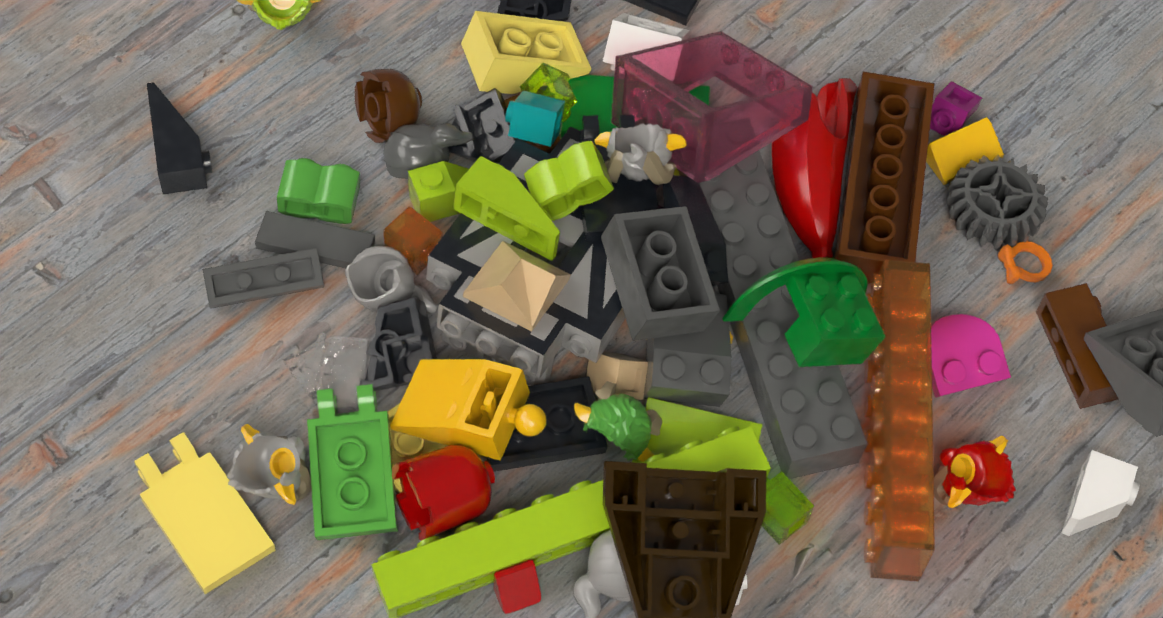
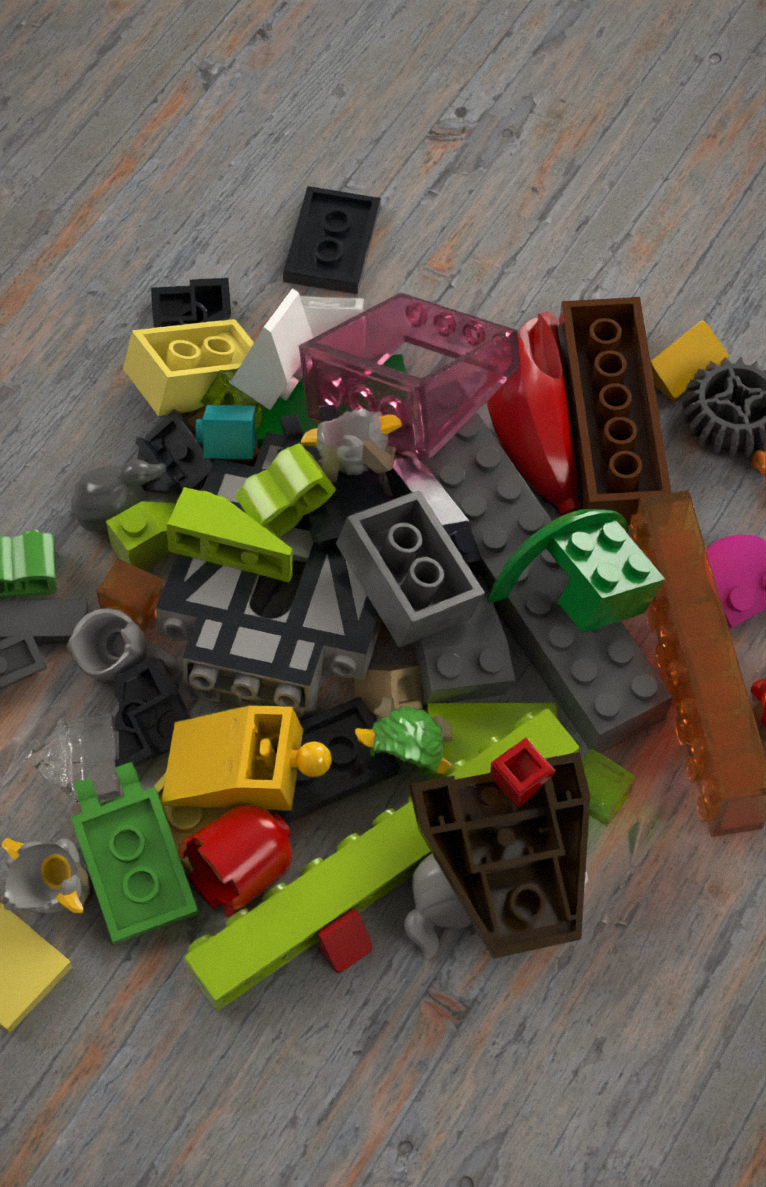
camera: 10 degrees left, 0 degrees up
reddish brown cylinder [355,69,422,143] -> none
tan slope [463,241,571,331] -> none
magenta bracket [930,81,982,136] -> none
none -> white slope [230,289,315,410]
none -> red slope [490,737,555,807]

